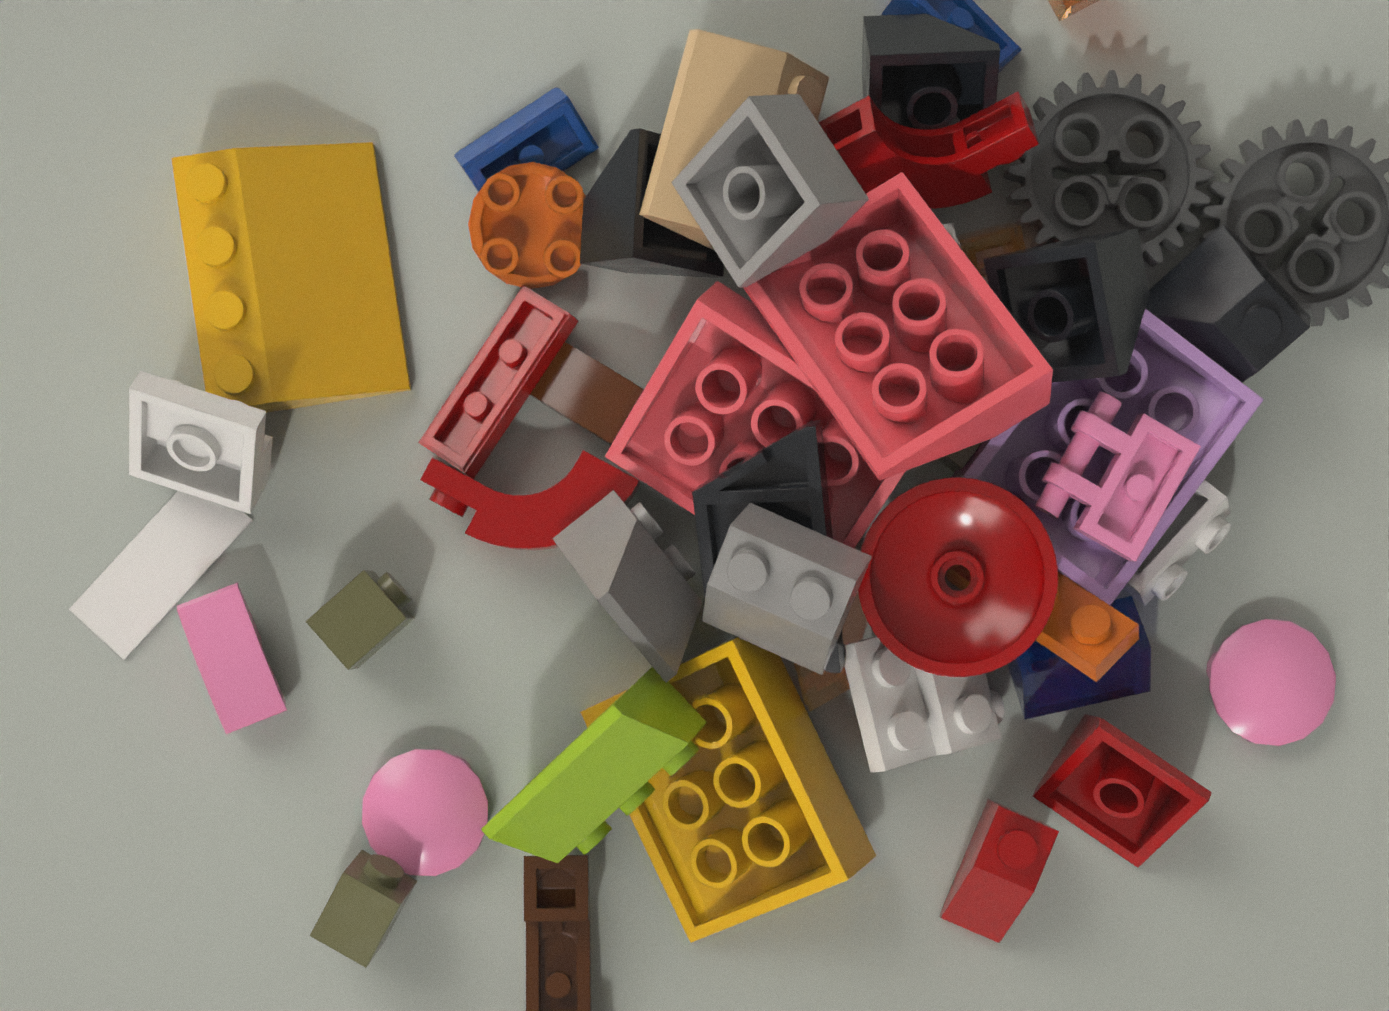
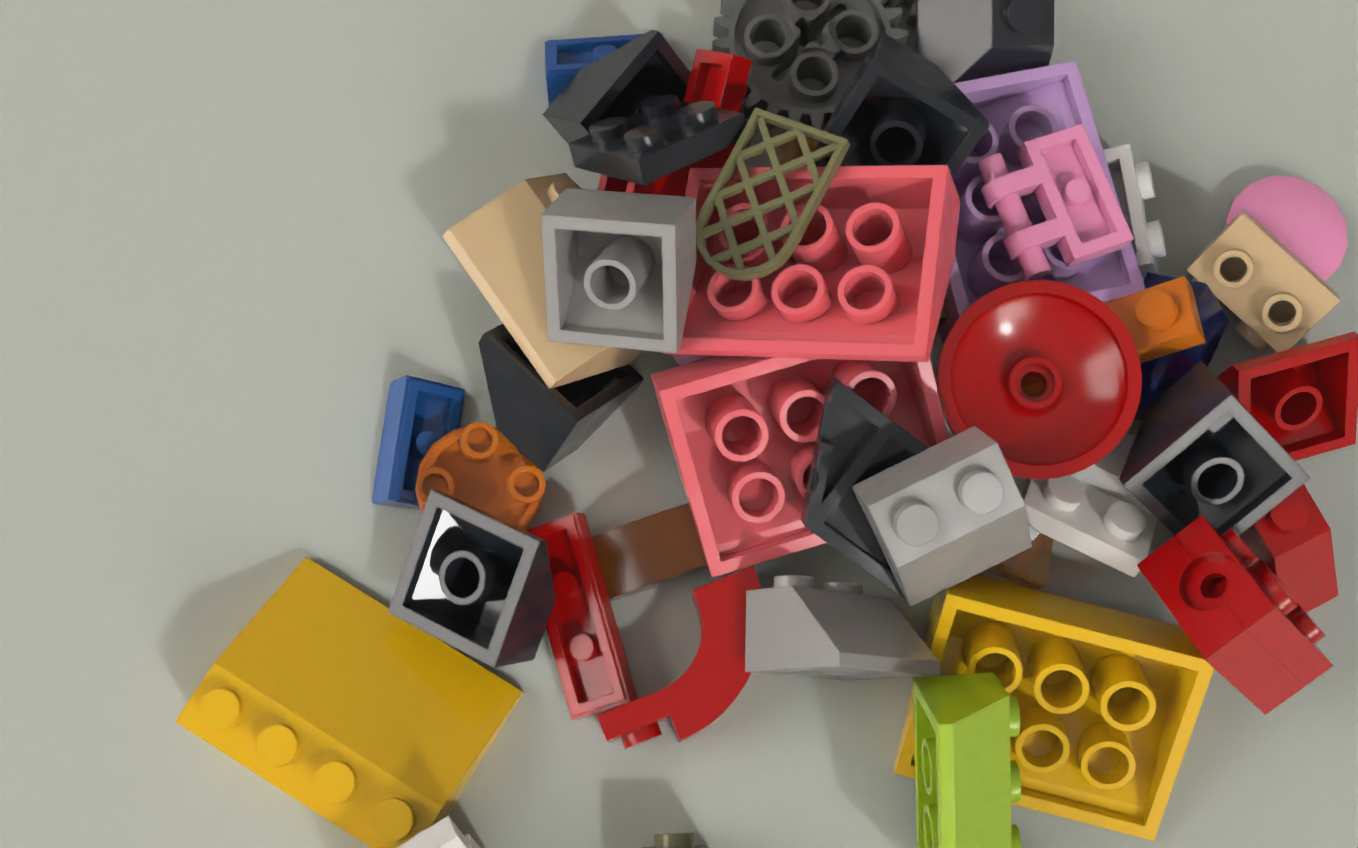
camera: 50 degrees left, 10 degrees down
none -> black slope [388,490,556,668]
none -> black plate [568,94,746,186]
none -> olive window [696,107,850,281]
none -> black slope [1119,361,1311,535]
none -> red brick [1137,515,1333,715]
none -> tan brick [1186,209,1341,352]

